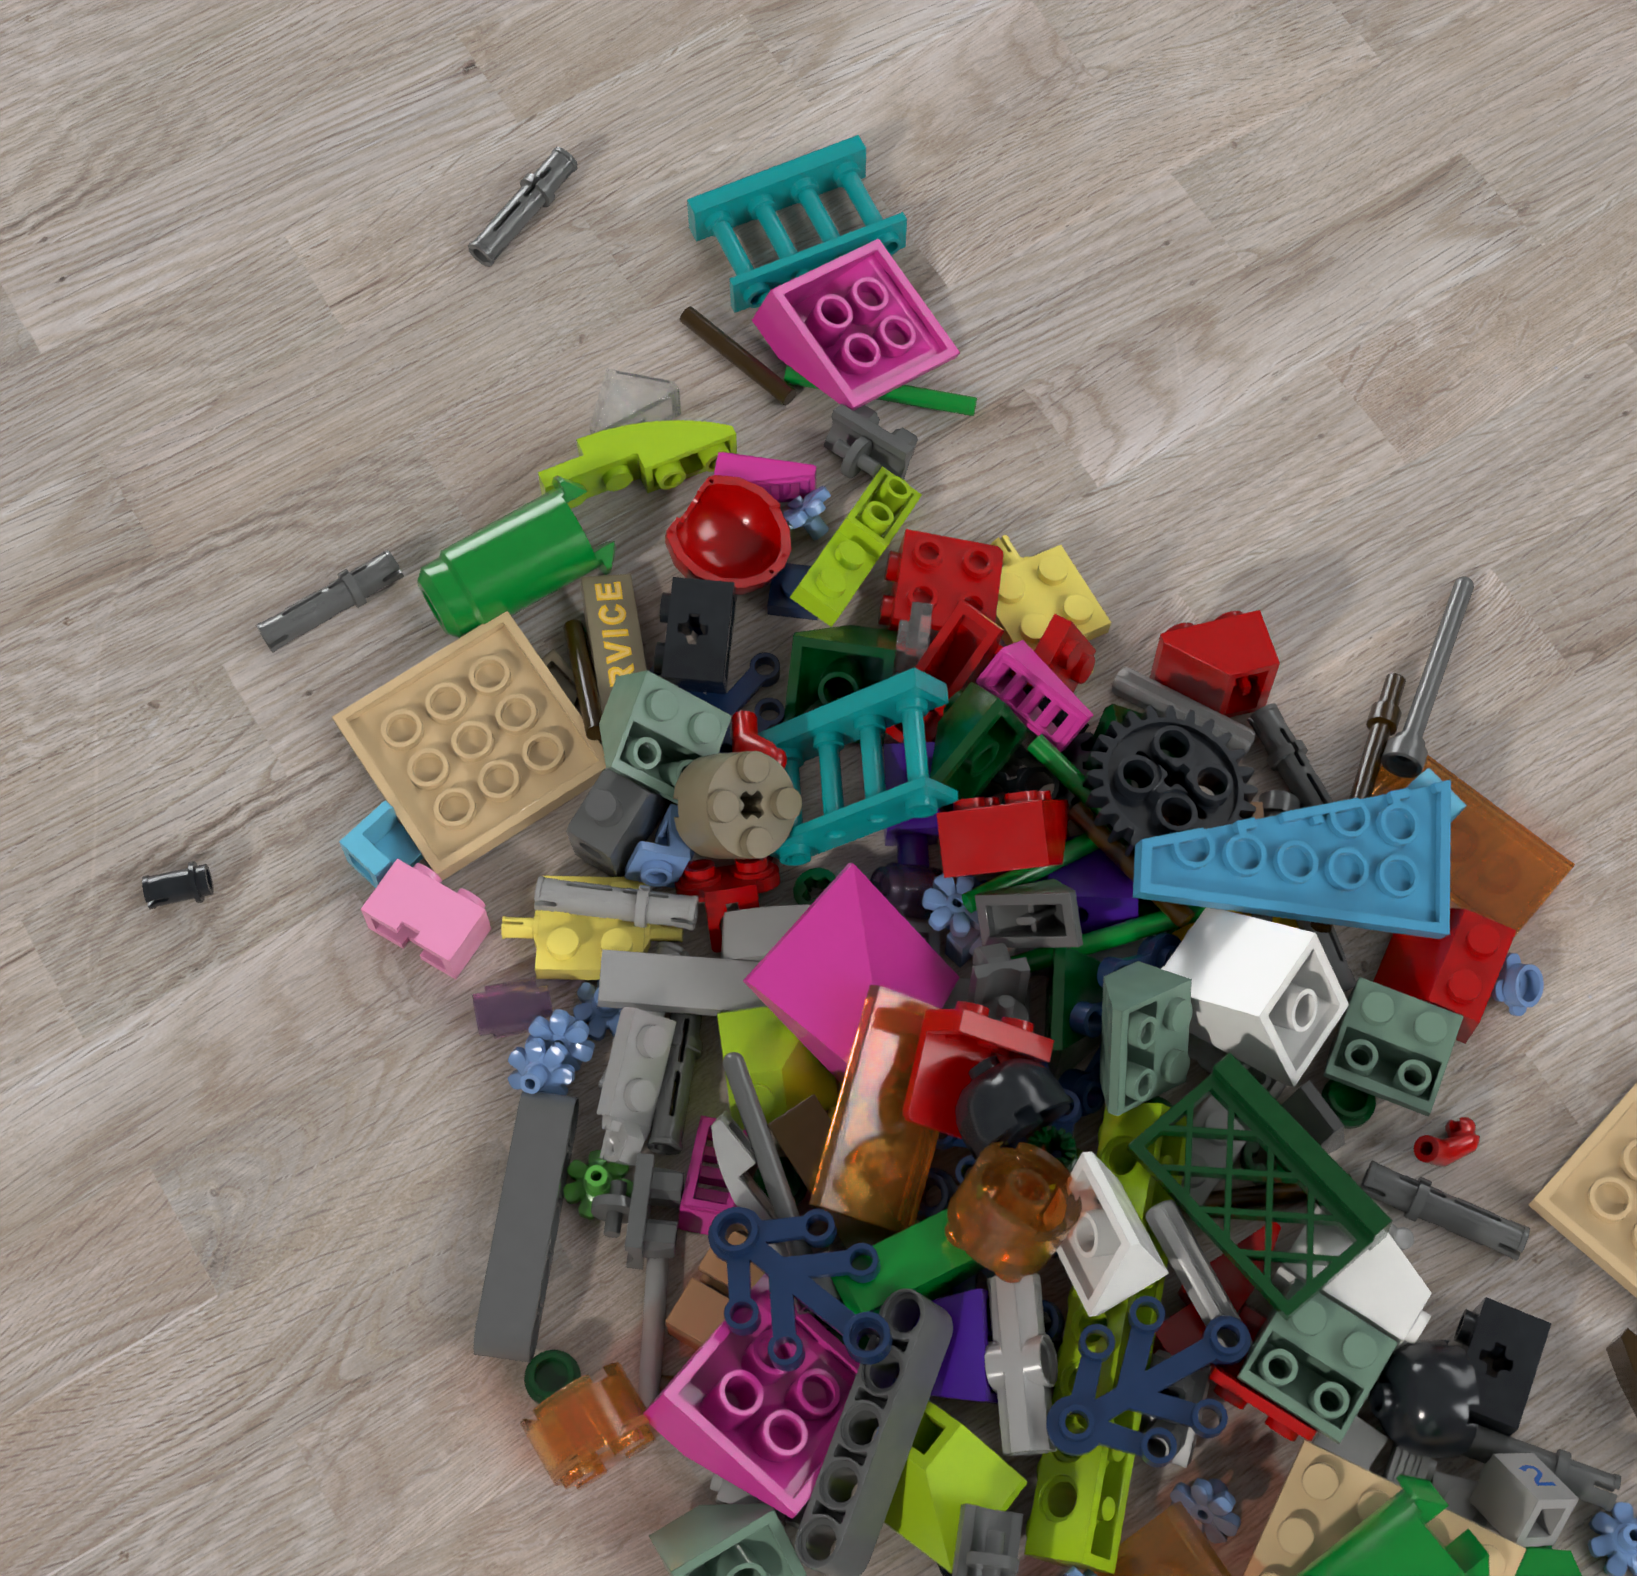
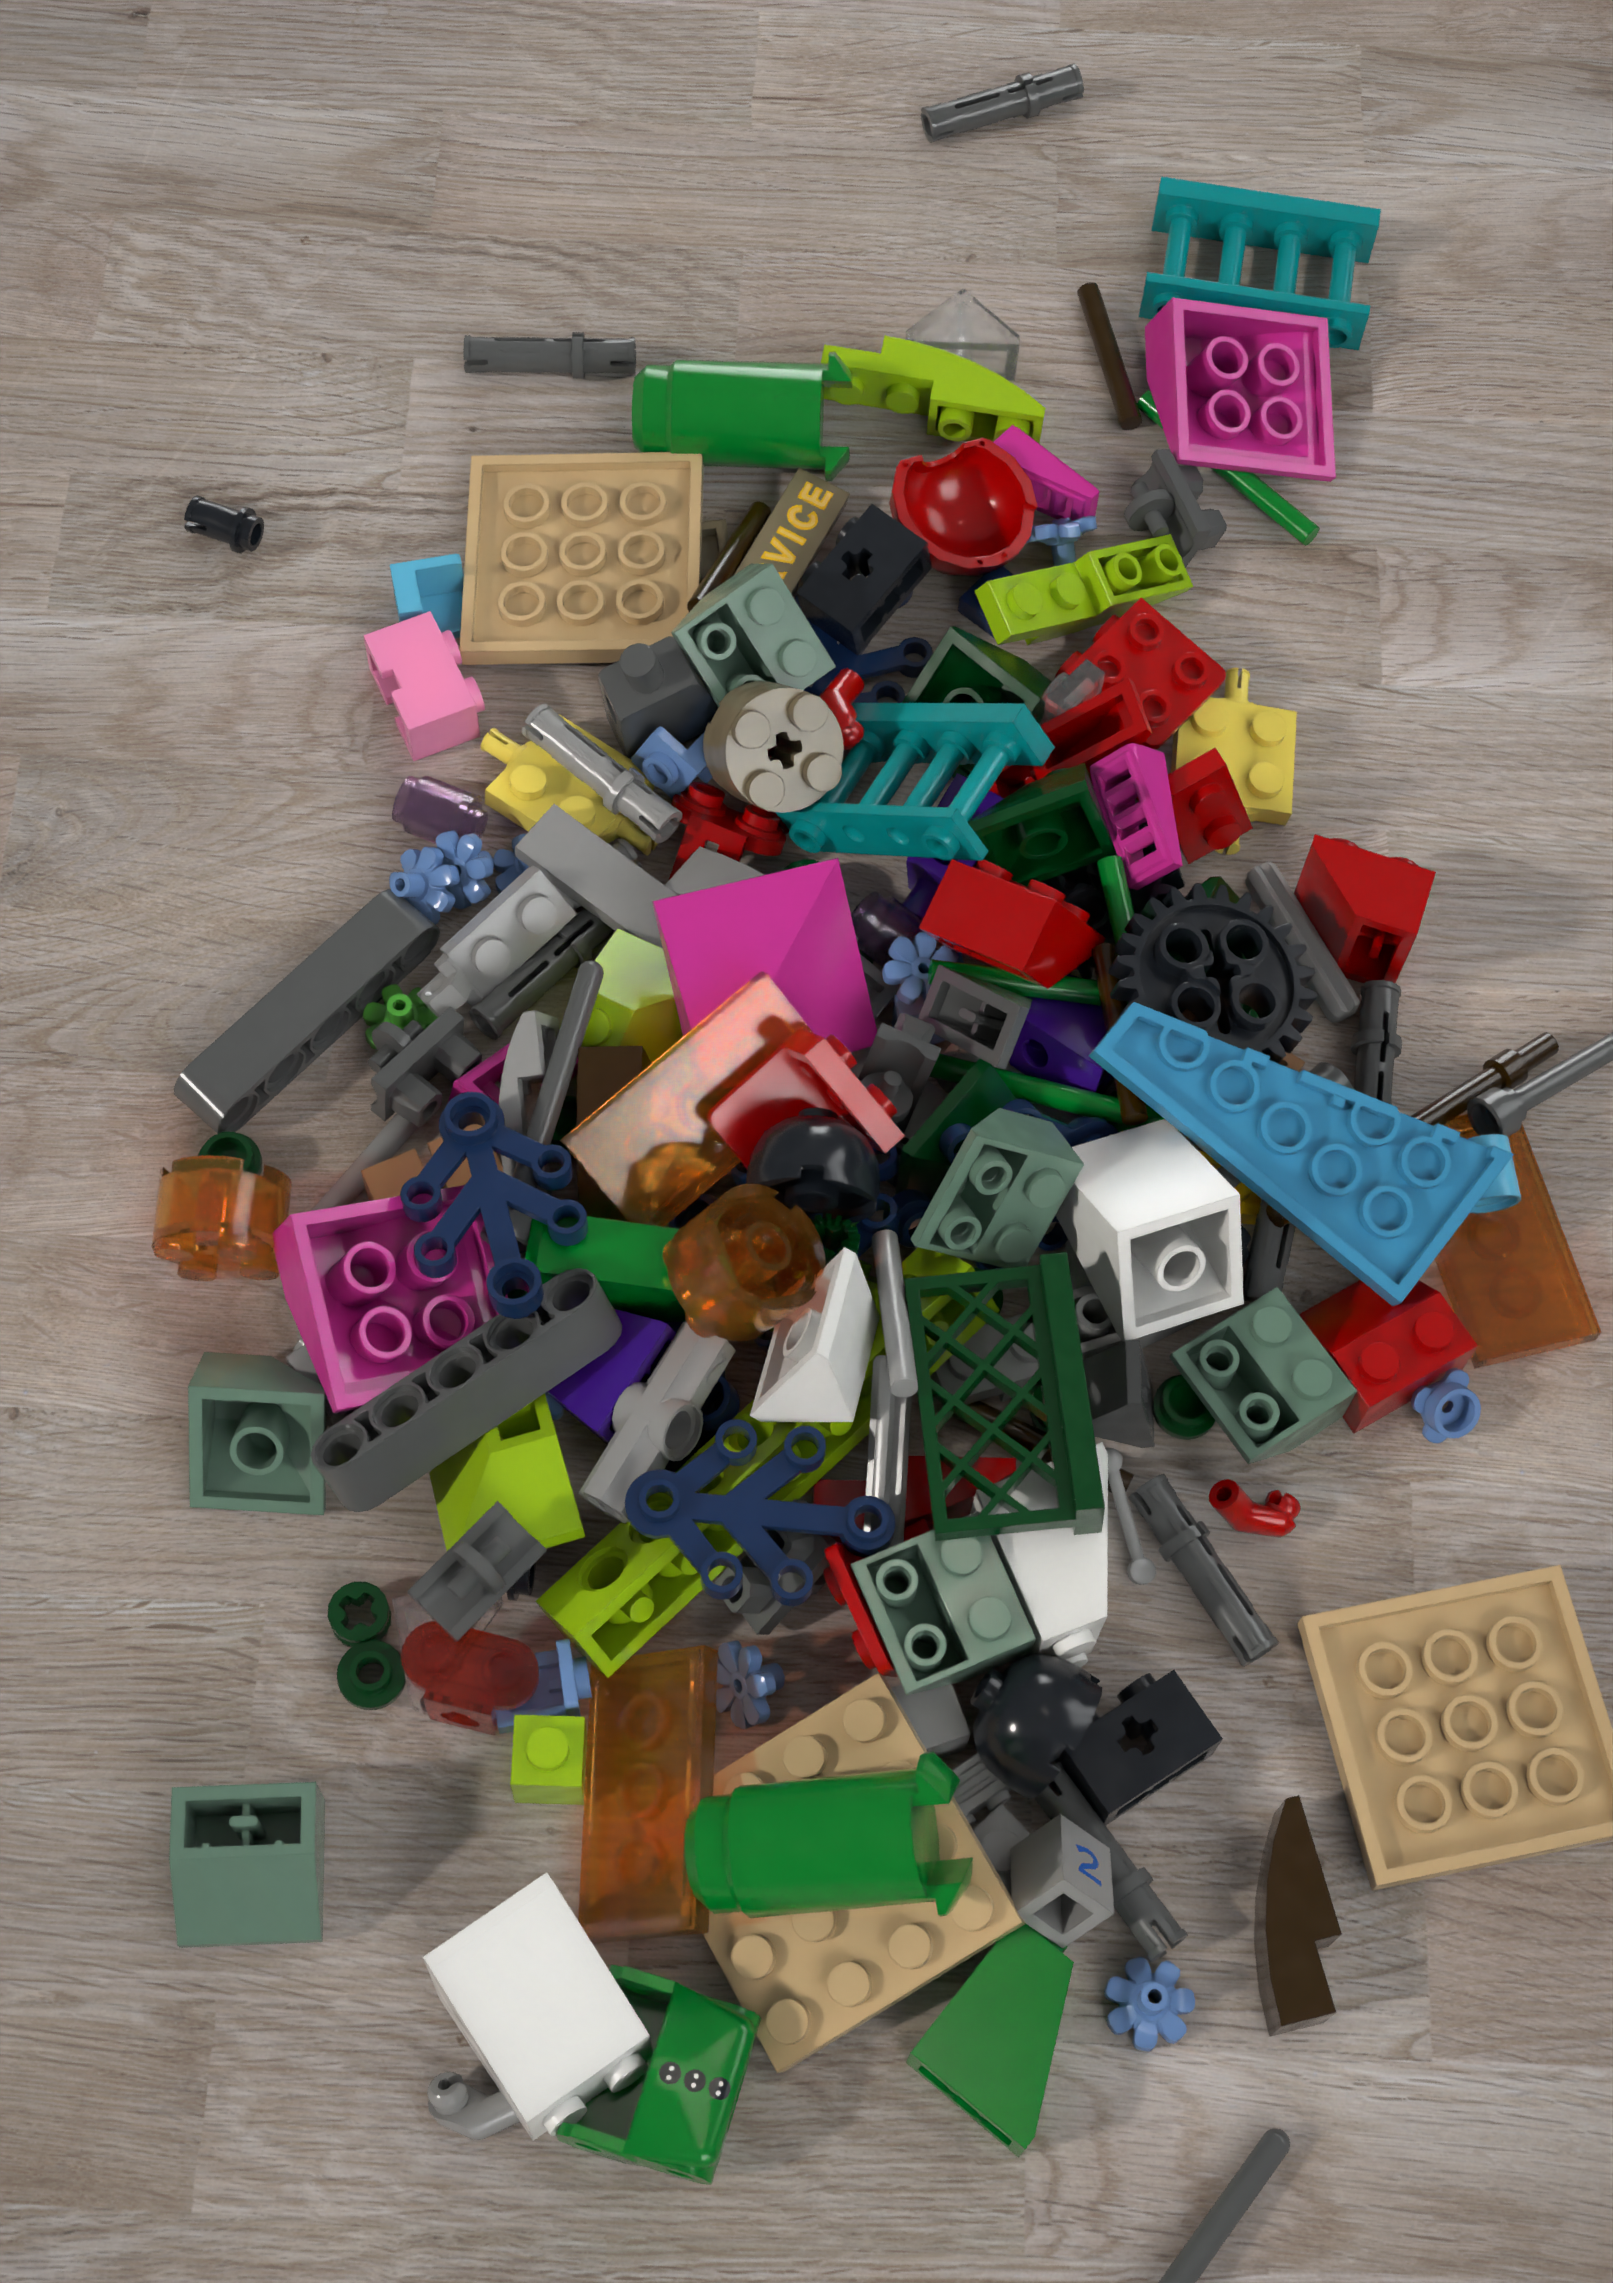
camera: 30 degrees right, 0 degrees up
none -> light grey bar [871,1230,918,1398]

